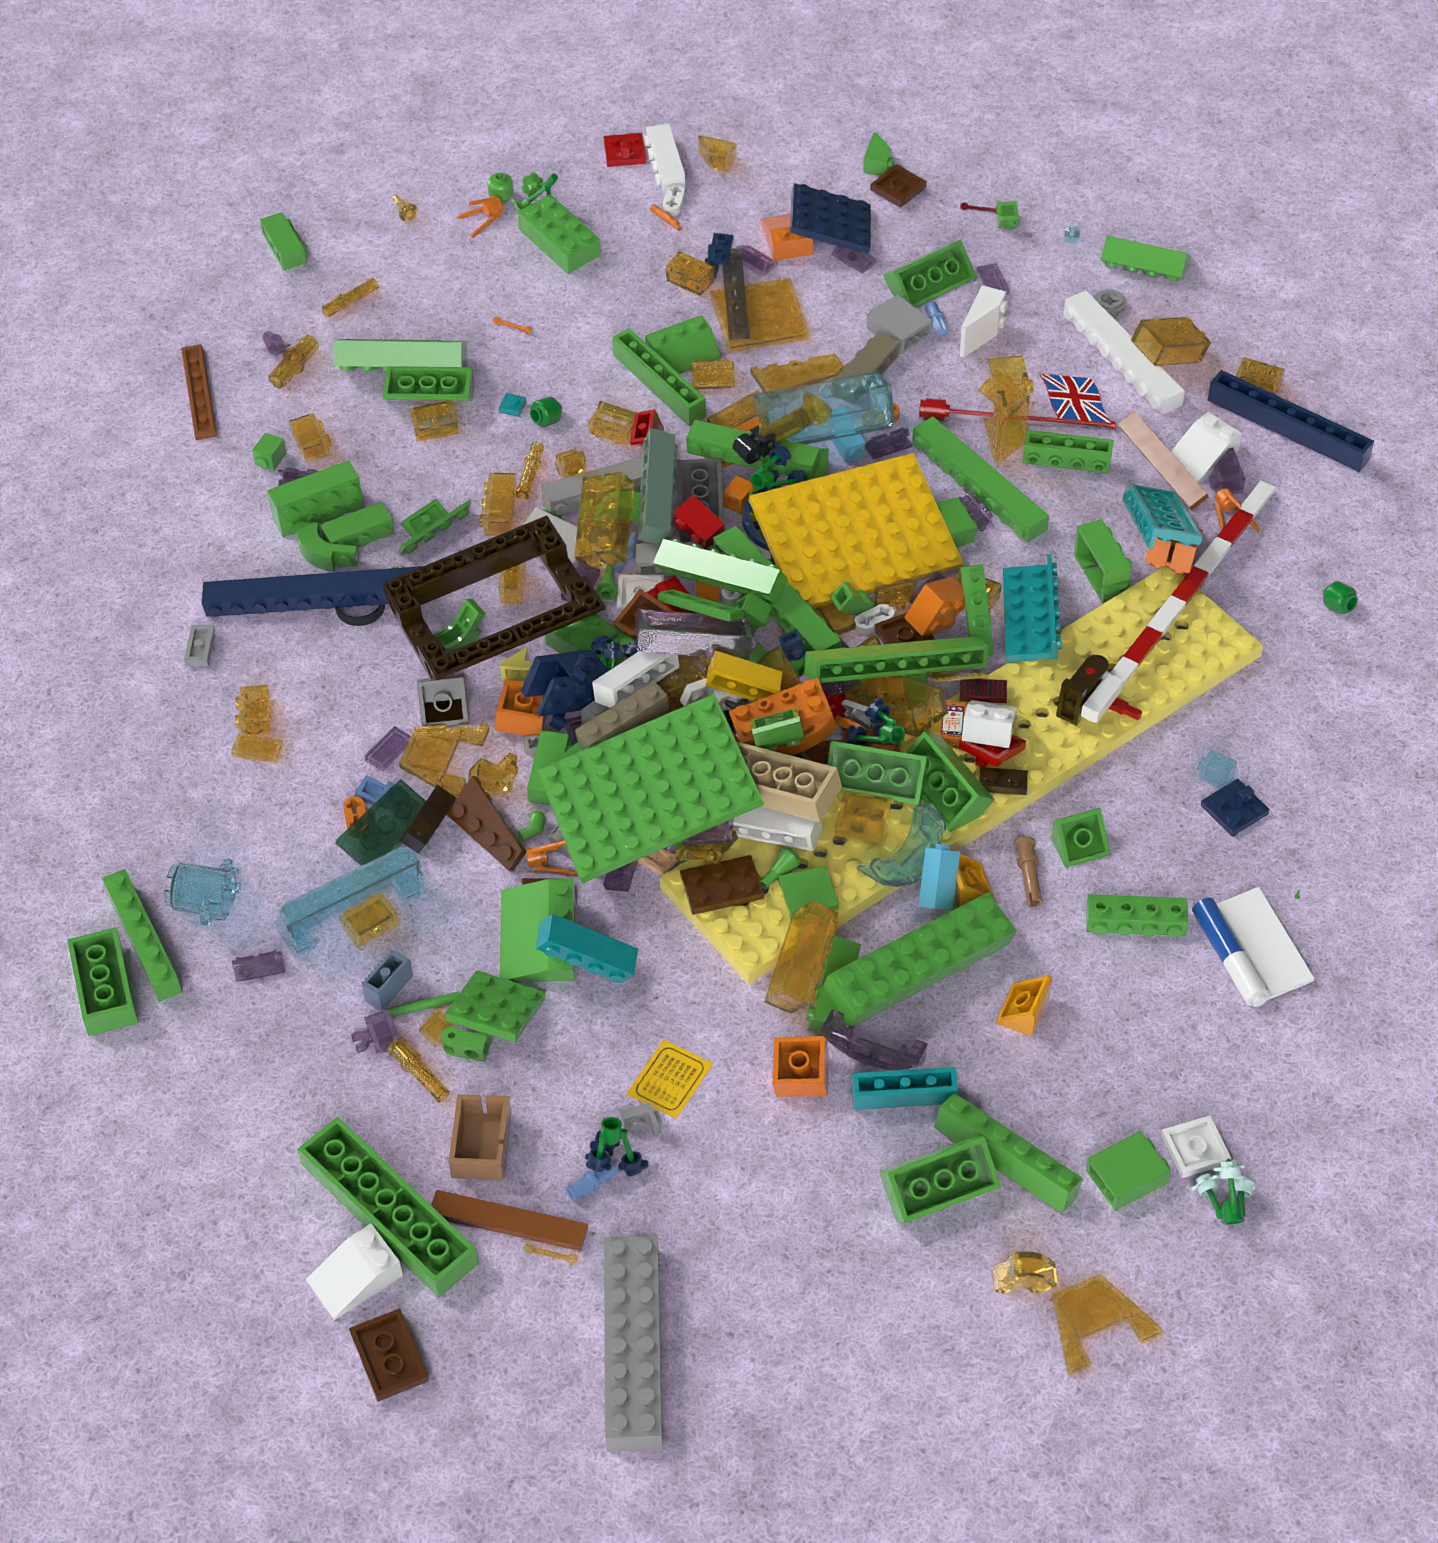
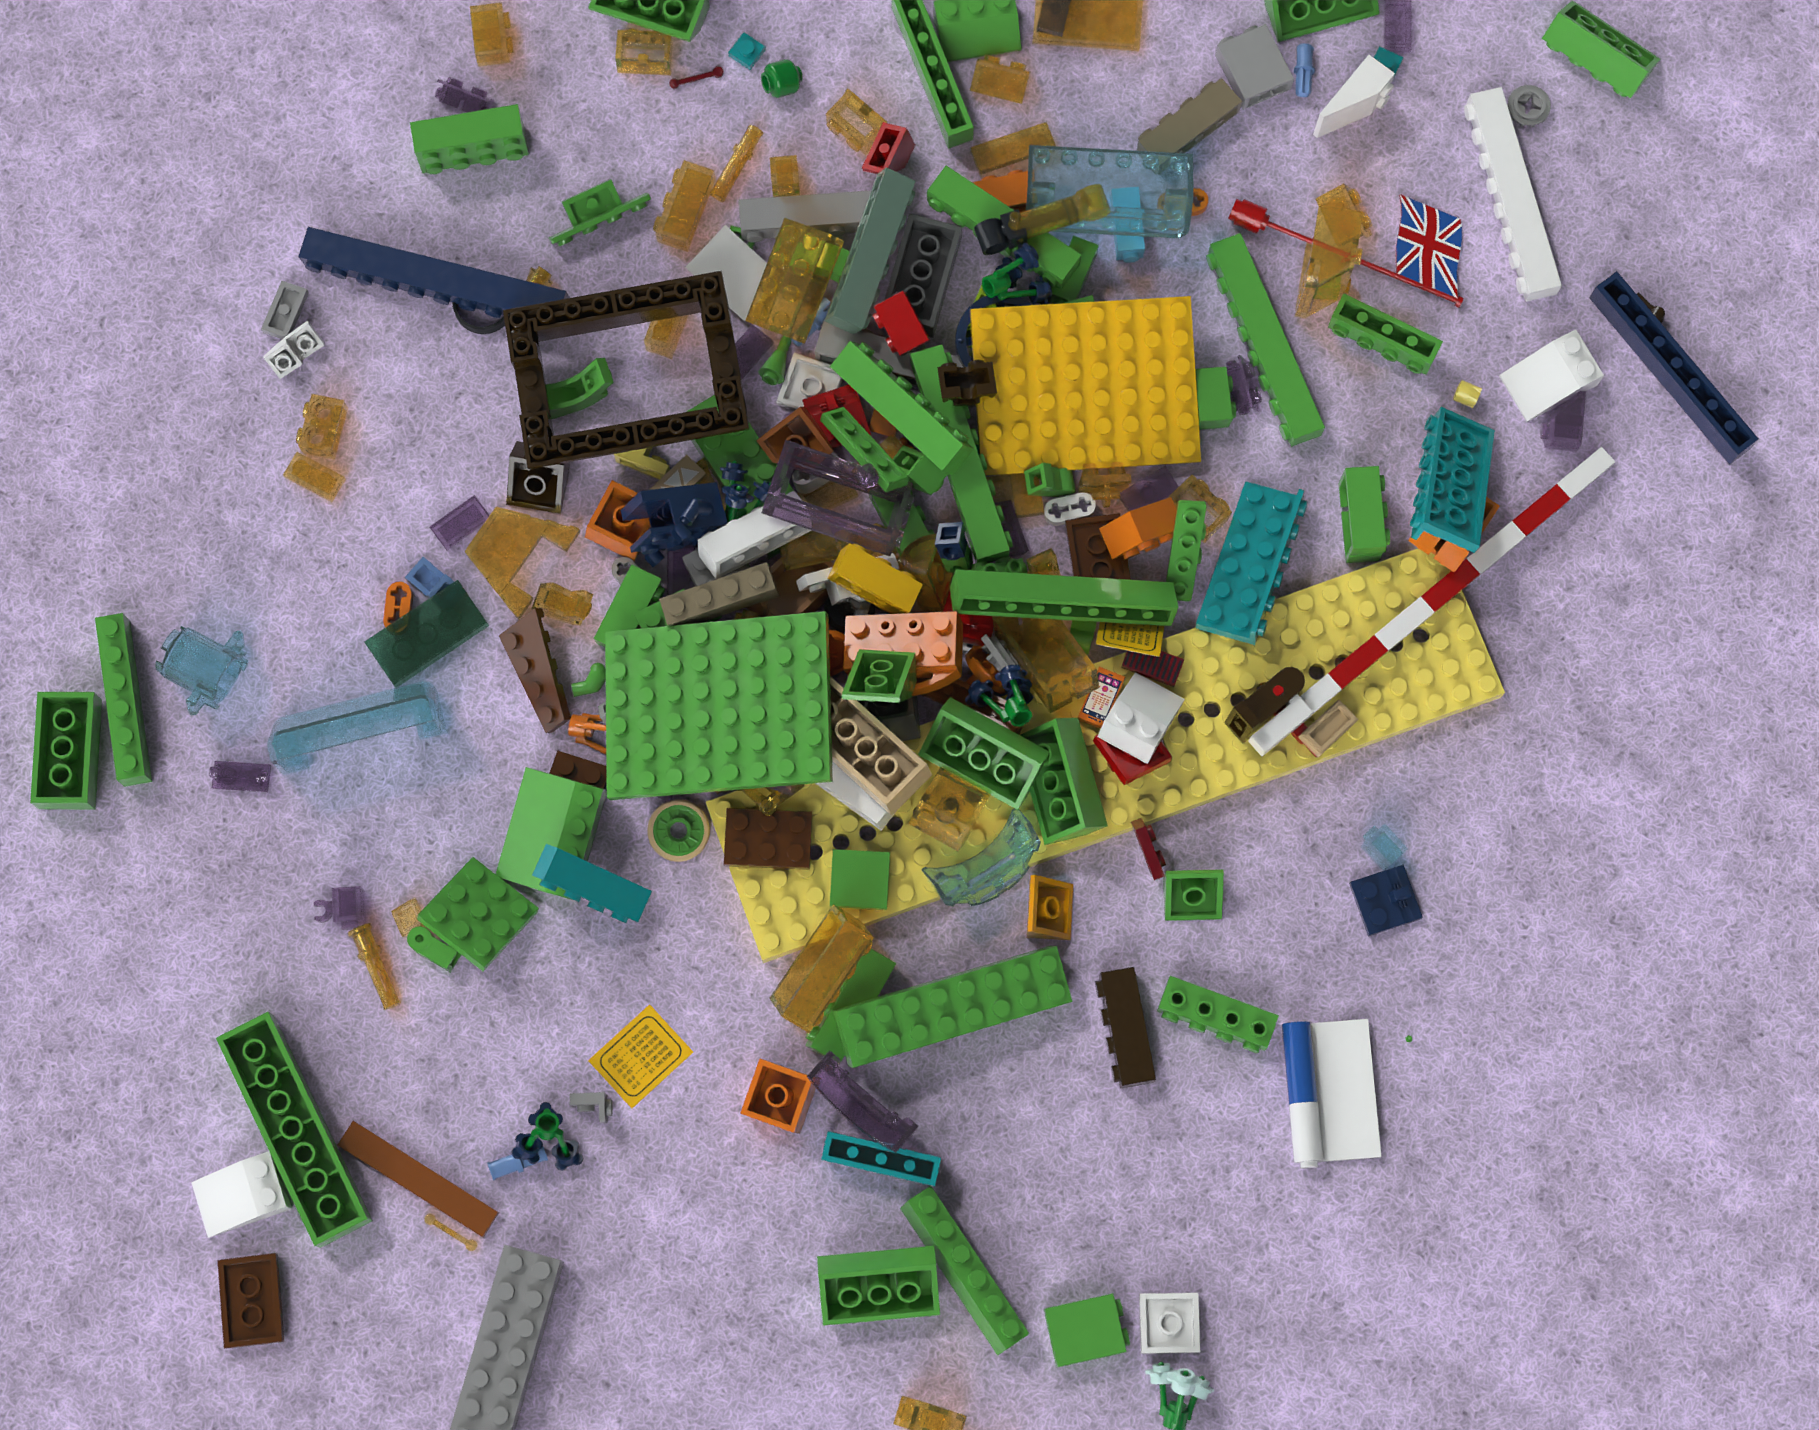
camera: 15 degrees right, 25 degrees up
bright green brick [252,433,287,470] -> none
bright green arch [296,521,359,572] -> none
bright green brick [320,502,394,547] -> none
clear yellow brick [339,892,399,949] -> none
sand blue brick [361,950,414,1010] -> none
bright green bar [385,992,459,1018] -> none
dark brown slope [399,784,457,854] -> none
medium nougat piece [448,1094,512,1180] -> none
orange brick [723,475,754,515] -> none
clear yellow wing [750,354,844,400] -> none
bright green cone [760,848,800,888] -> none
clear purple hinge [865,427,913,460] -> none
medium azure brick [918,844,960,910] -> none
dark brown plate [979,767,1028,795] -> none
light orange slope [996,975,1052,1036] -> none
medium nougat pin [1014,836,1043,907] -> none
tile [1118,411,1209,510] -> none
clear yellow brick [1131,316,1211,366] -> none
orange plant [1214,489,1260,532] -> none
clear yellow brick [1236,357,1285,395] -> none
green head [1323,581,1358,614] -> none
none -> white slope [263,321,325,379]
none -> bright green wheel [647,799,710,862]
none -> dark red hinge [669,66,723,89]
none -> clear purple hinge [854,463,879,488]
none -> dark brown cylinder [937,360,997,406]
none -> dark brown brick [1095,967,1156,1089]
none -> dark red plate [1131,818,1166,880]
none -> tan tile [1298,699,1358,757]
none -> light yellow hose [1453,380,1482,408]

